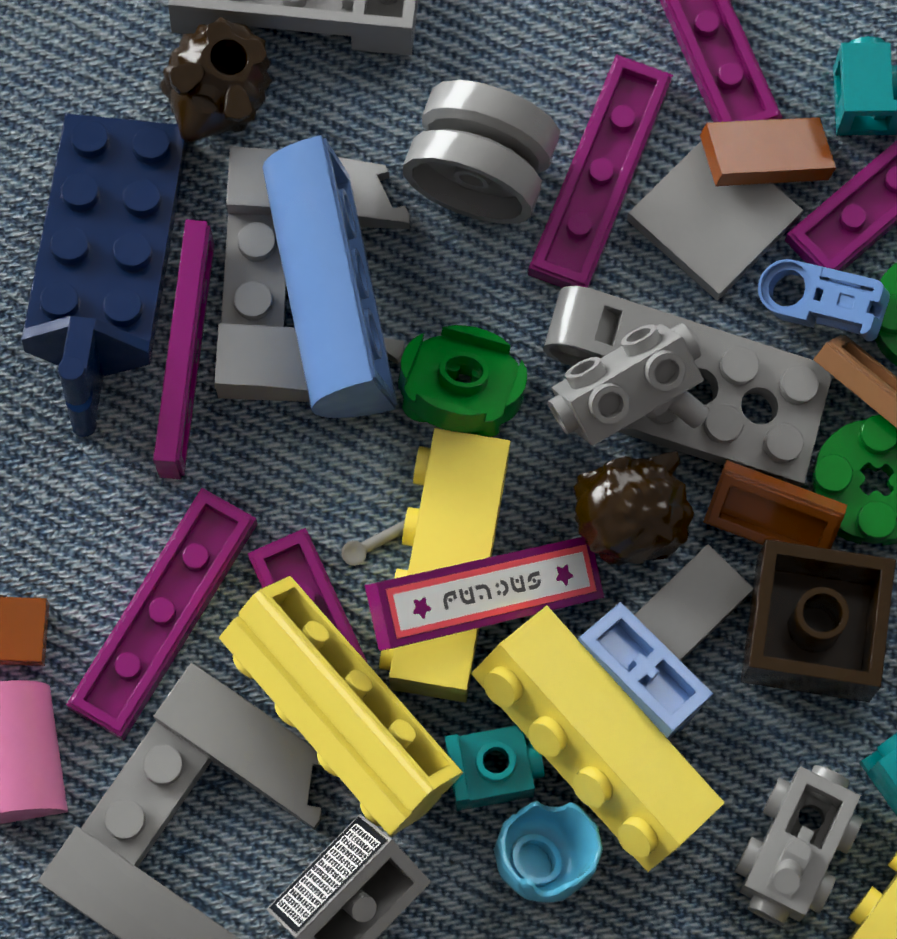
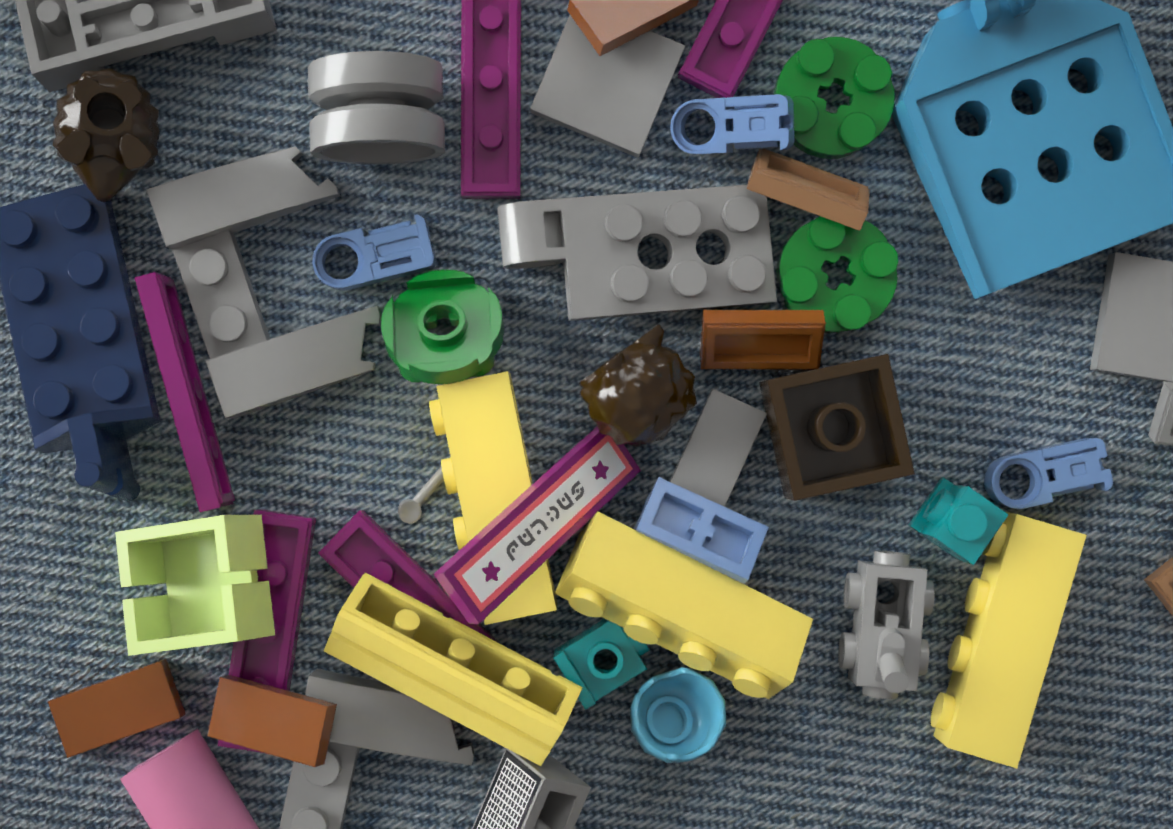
camera: 20 degrees left, 15 degrees up
medium blue brick [262,135,398,418] -> none
light grey brick [548,323,709,446] -> none
none -> yellowish green piece [115,515,275,656]
none -> dark orange tile [207,675,337,767]
none -> medium blue piece [312,215,437,291]

